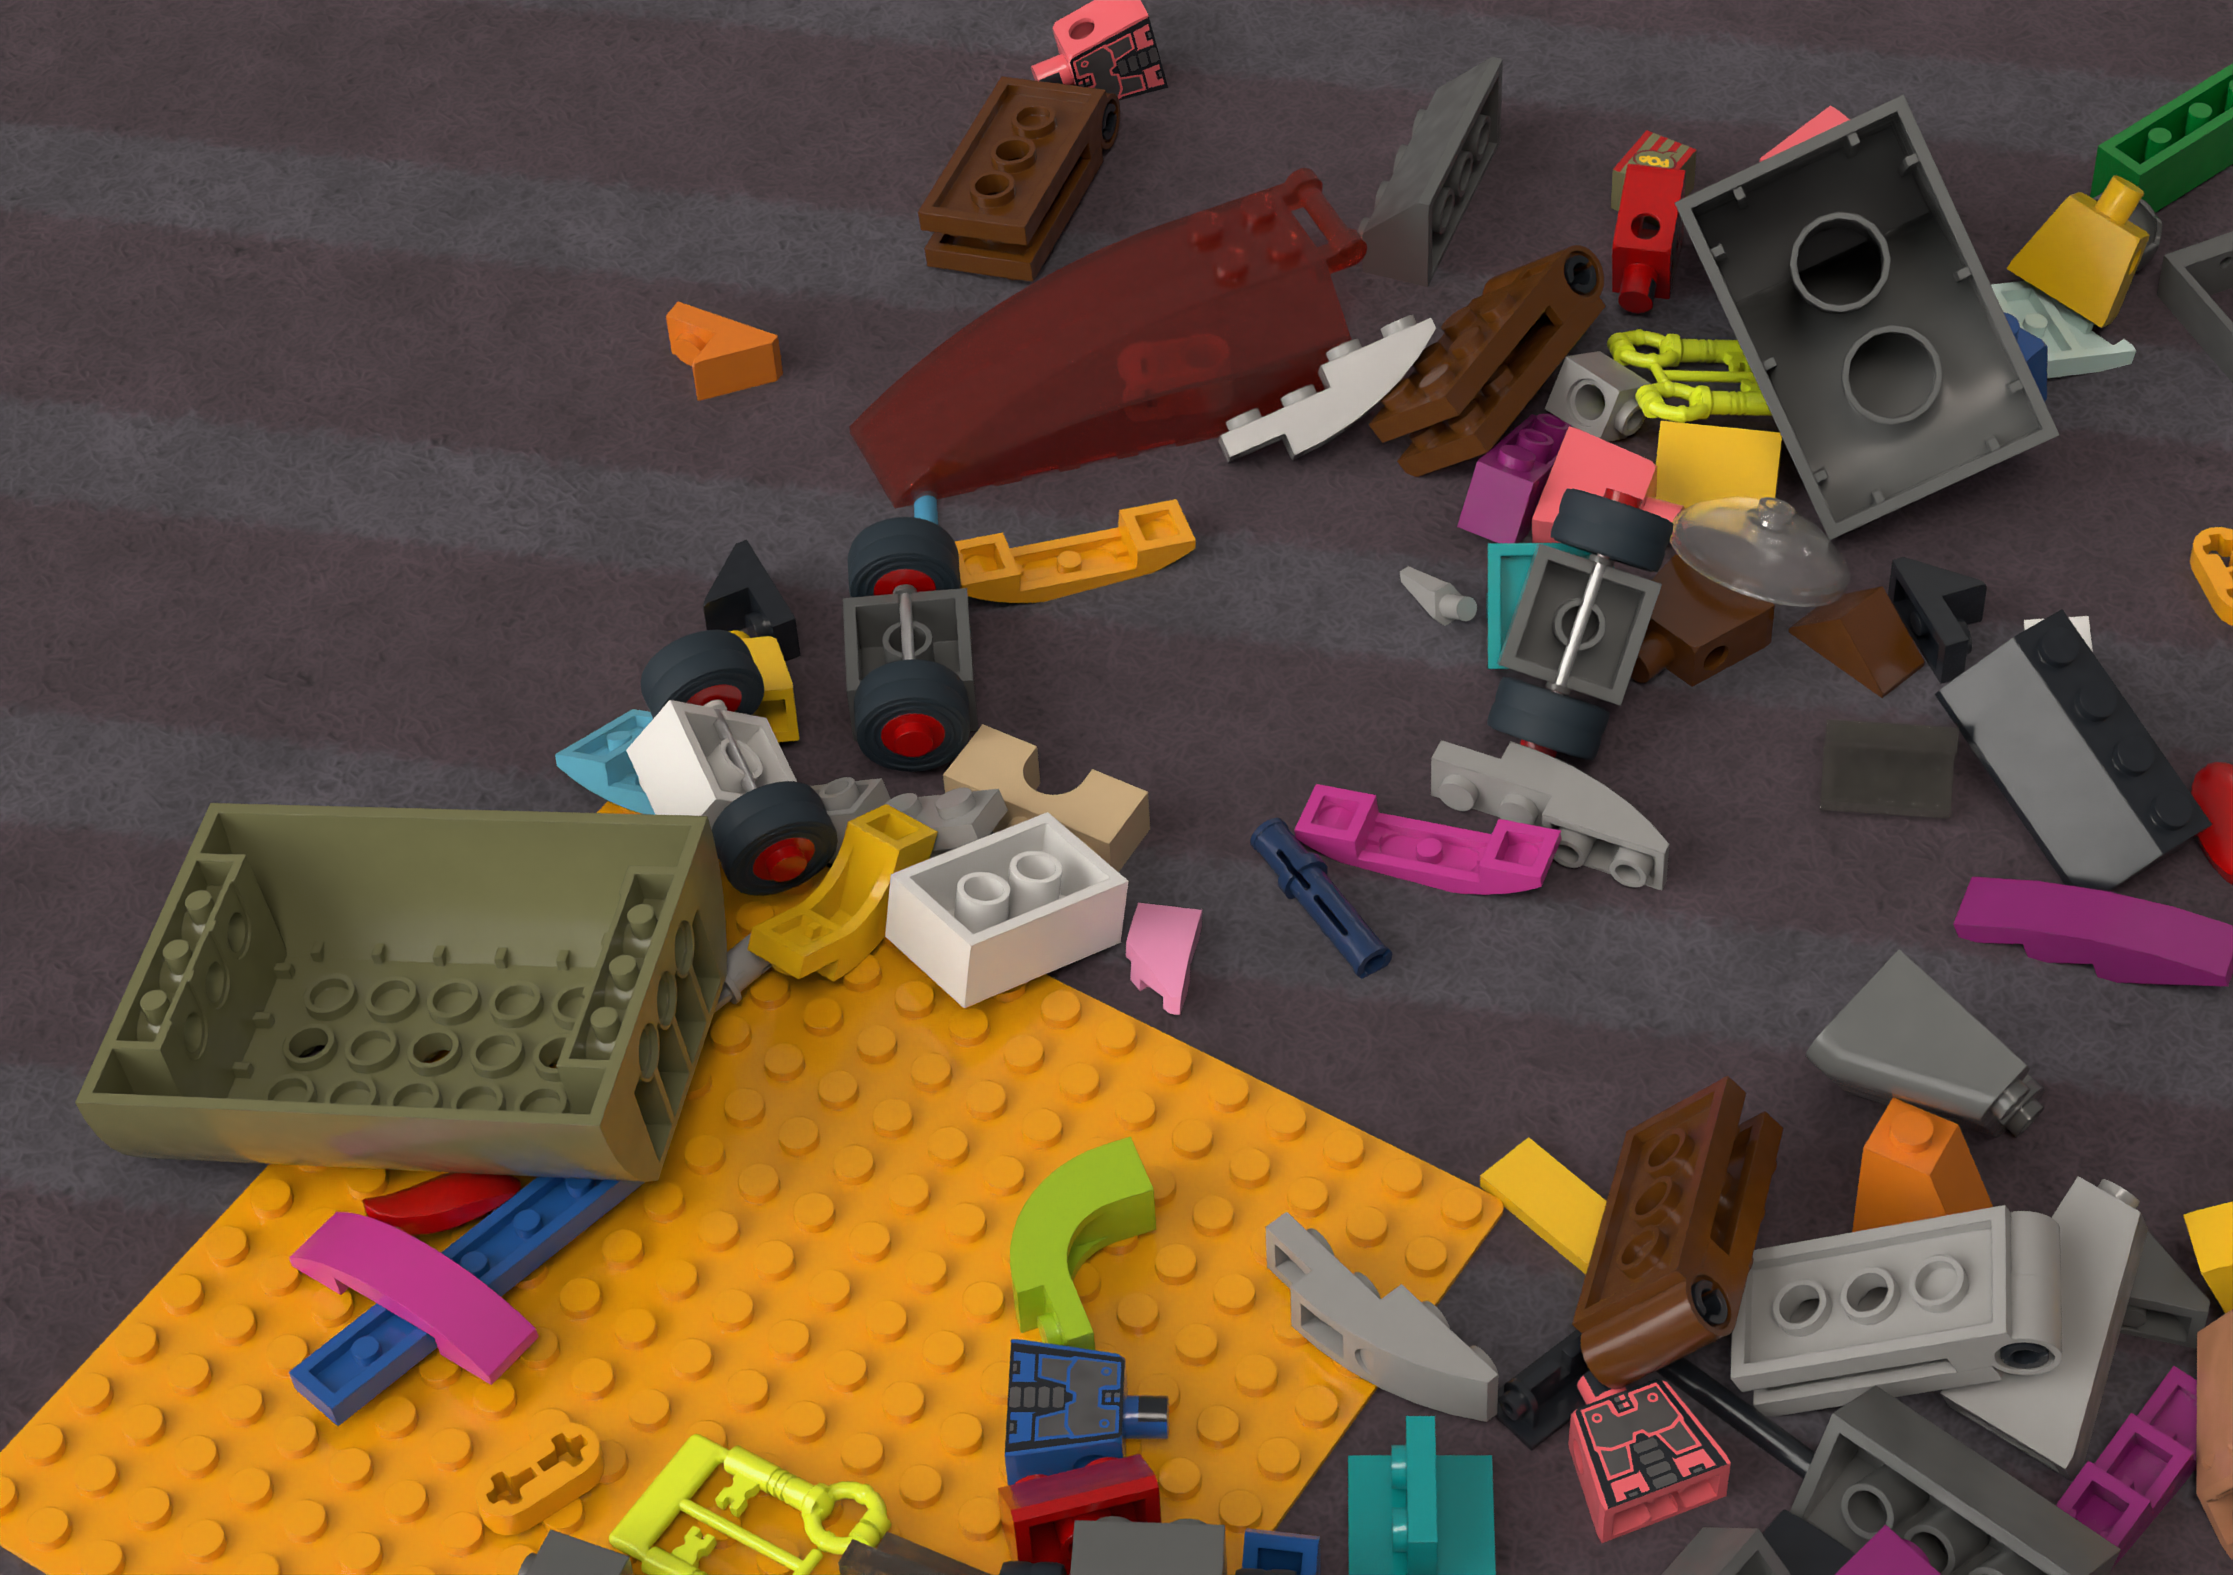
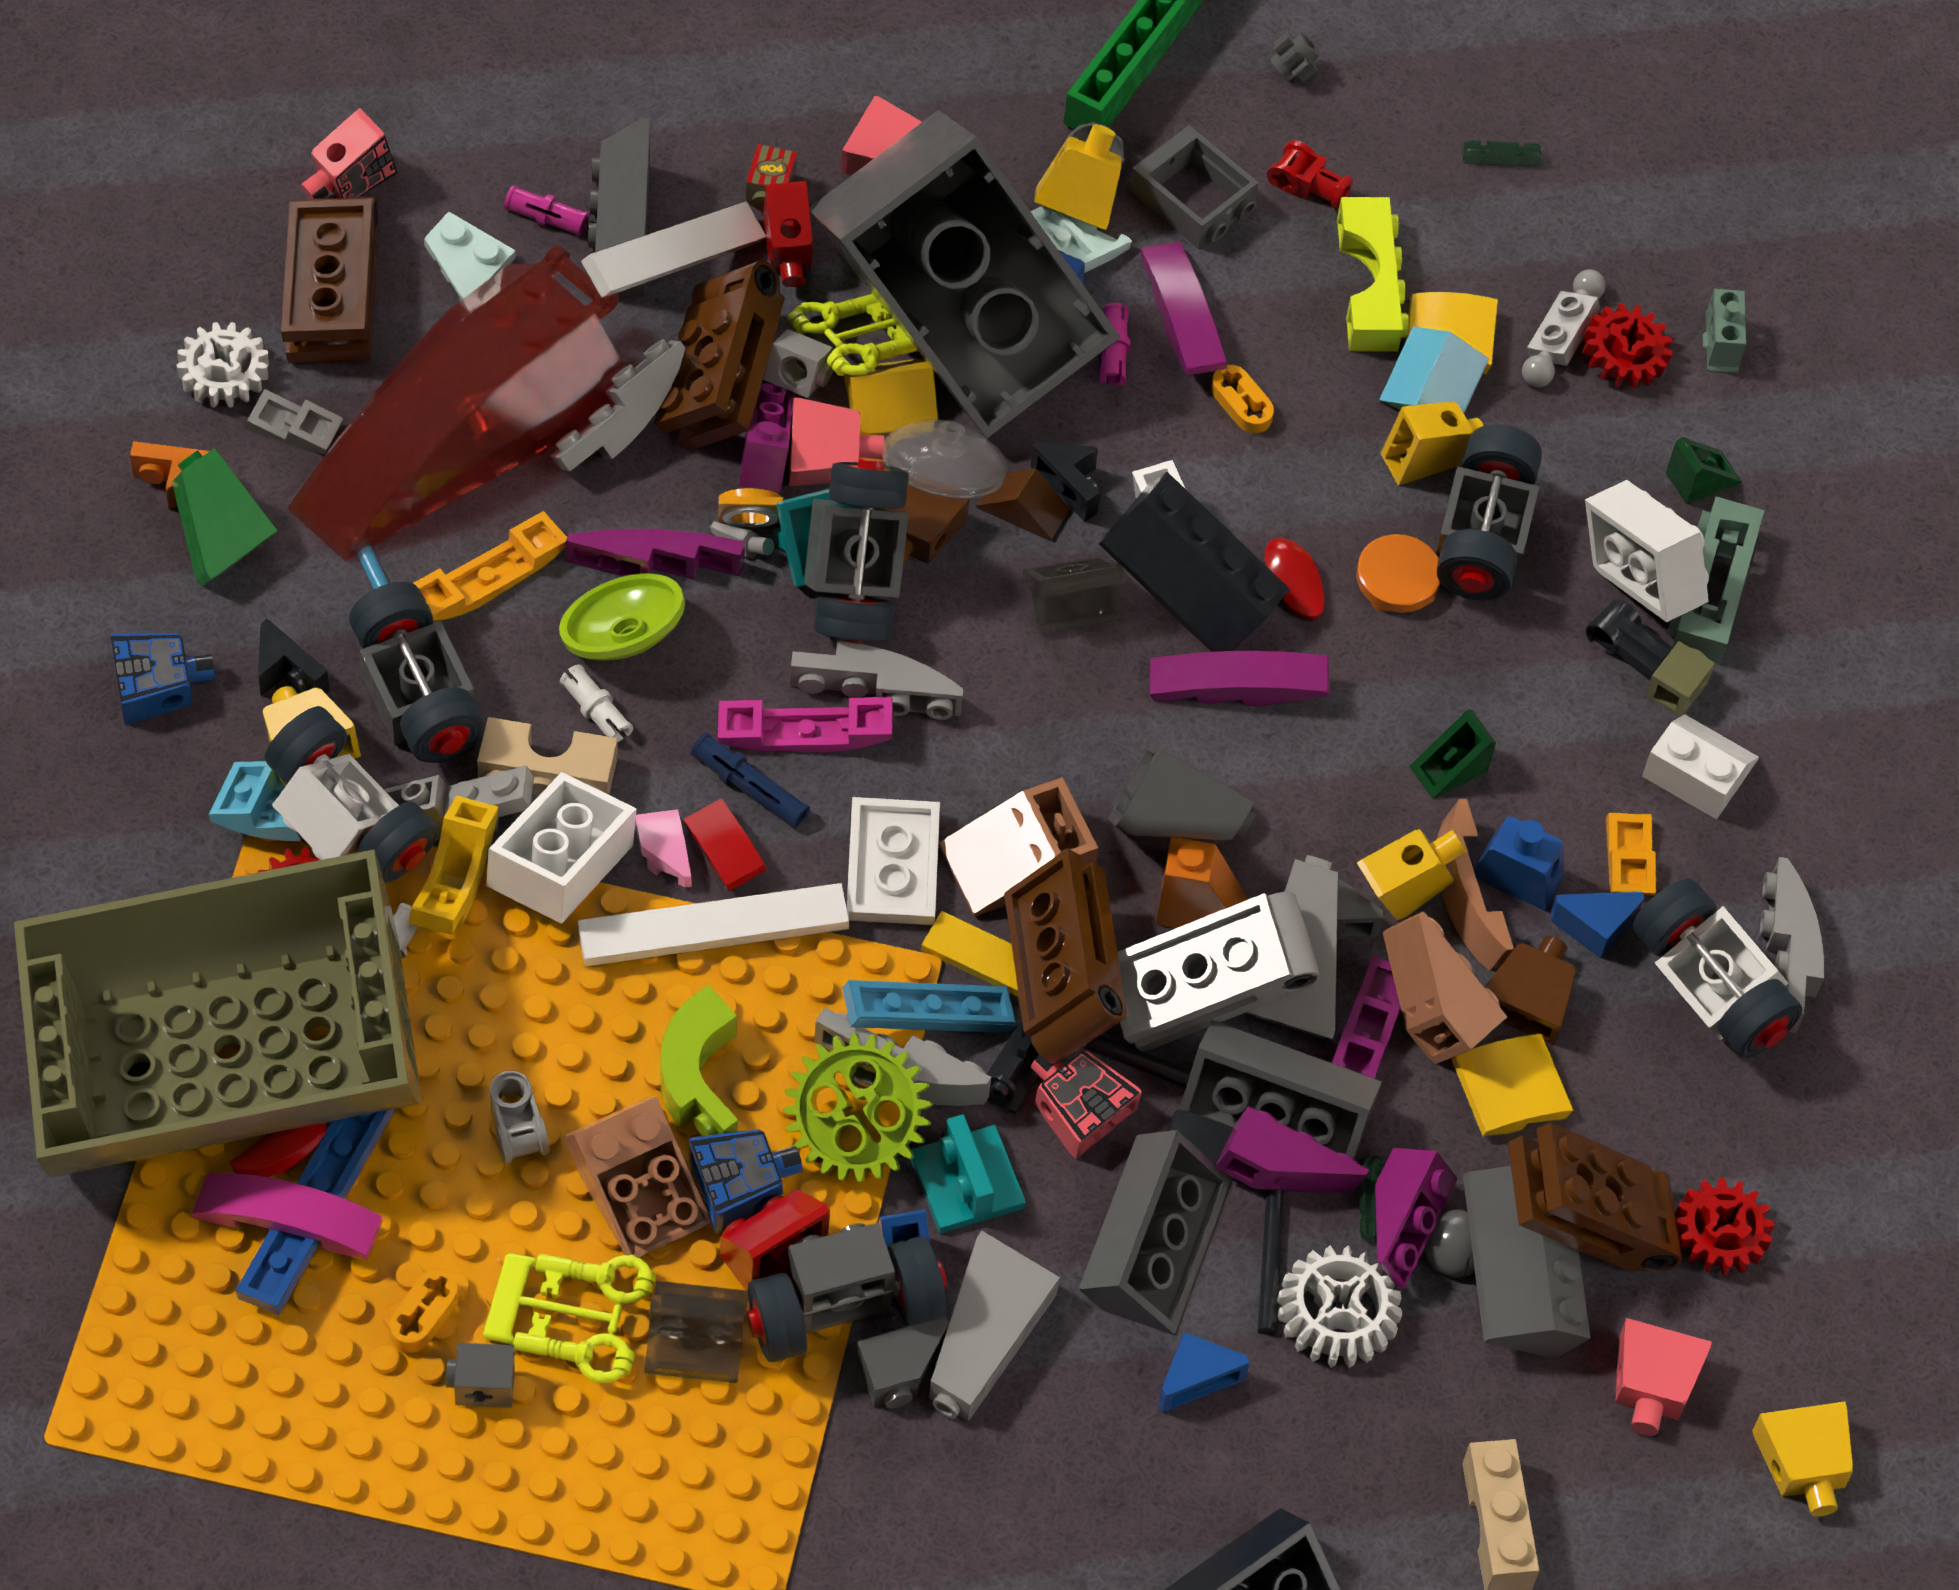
camera: 30 degrees left, 10 degrees up
none -> torso [110,633,215,724]
none -> green slope [172,448,277,587]
none -> white gear [177,322,269,407]
none -> light grey slope [244,389,343,454]
none -> light aqua wing [424,212,516,310]
none -> light grey piece [490,1071,550,1165]
none -> dark pink pin [504,185,590,237]
none -> lime dish [559,573,685,661]
none -> white pin [560,664,633,742]
none -> nougat slope [563,1097,712,1257]
none -> magenta slope [566,529,745,580]
none -> white tile [578,883,849,967]
none -> white tile [581,201,766,298]
none -> red slope [683,799,767,891]
none -> light orange piece [718,488,783,527]
none -> lime gear [783,1033,933,1182]
none -> dark azure tile [842,980,1017,1033]
none -> white plate [847,797,940,925]
none -> slope [939,777,1098,917]
none -> dark pink pin [1099,303,1131,385]
none -> magenta slope [1141,242,1227,375]

